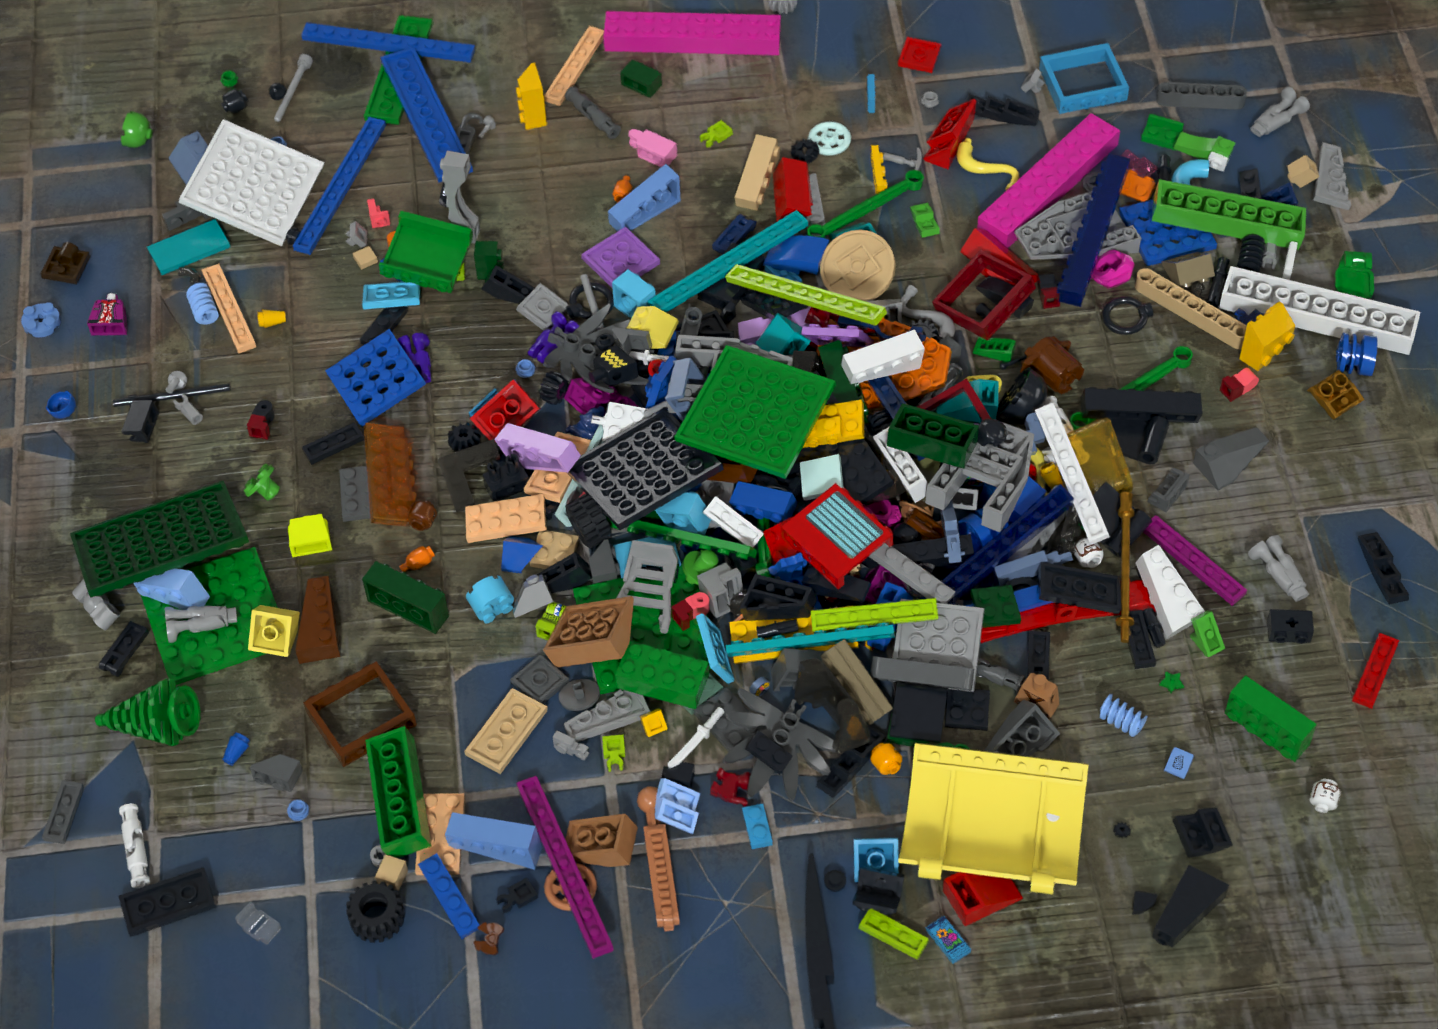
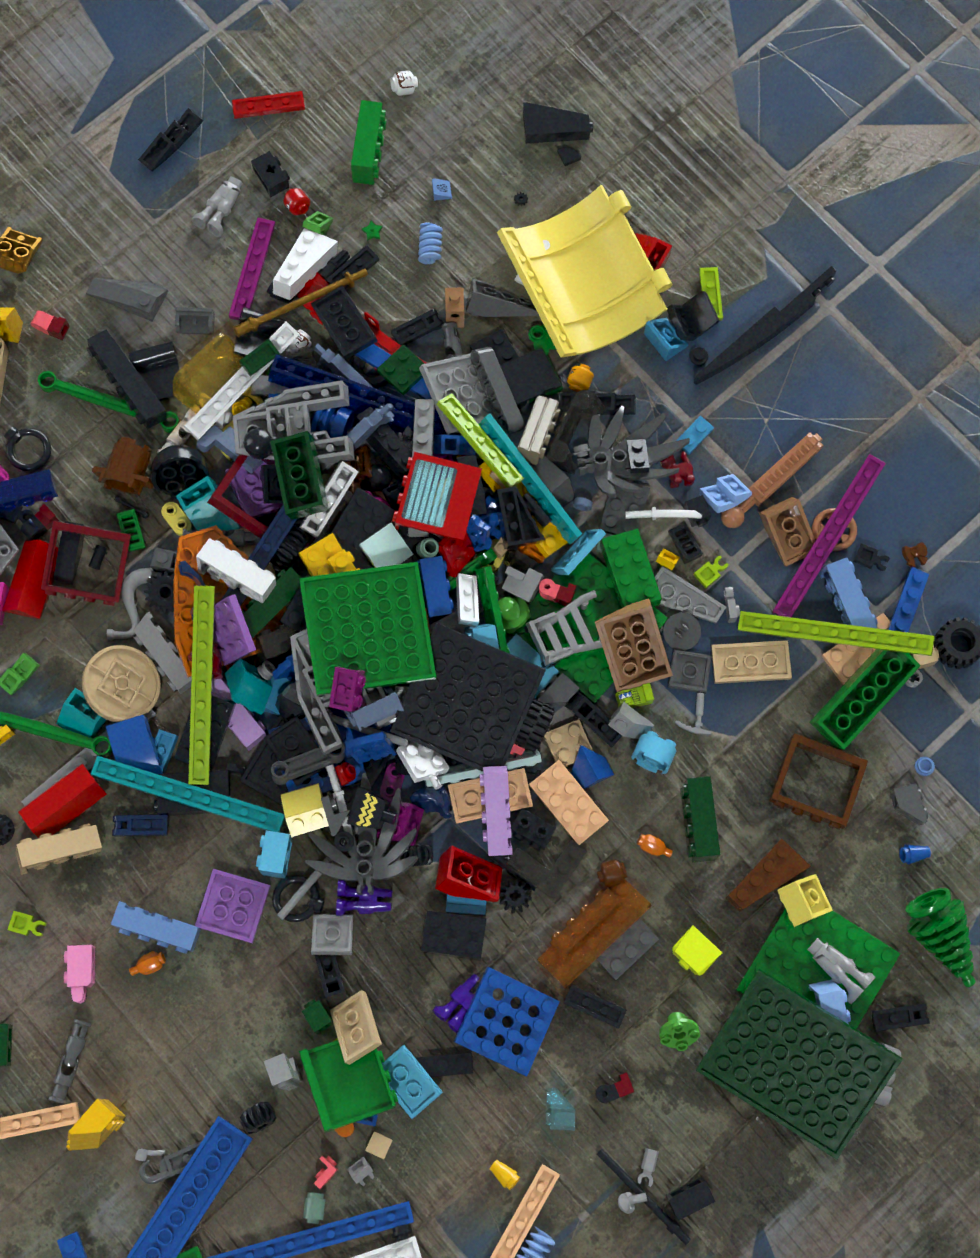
camera: 130 degrees left, 20 degrees up
medium blue plate [516,359,535,378] -> none
tile [926,916,971,964] -> none
black slope [1172,807,1233,858] -> none
none -> dark green tile [239,339,280,377]
none -> red head [283,188,310,216]
none -> sand green brick [303,1192,326,1224]
none -> magenta bracket [329,667,366,712]
none -> tan plate [330,990,382,1065]
none -> sand green brick [416,538,439,559]
none -> black brick [421,911,486,961]
none -> clear light blue slope [546,1087,576,1131]
none -> light grey plate [573,444,591,458]
none -> black slope [668,523,703,564]
none -> light grey piece [675,693,711,736]
none -> lime plate [738,611,935,656]

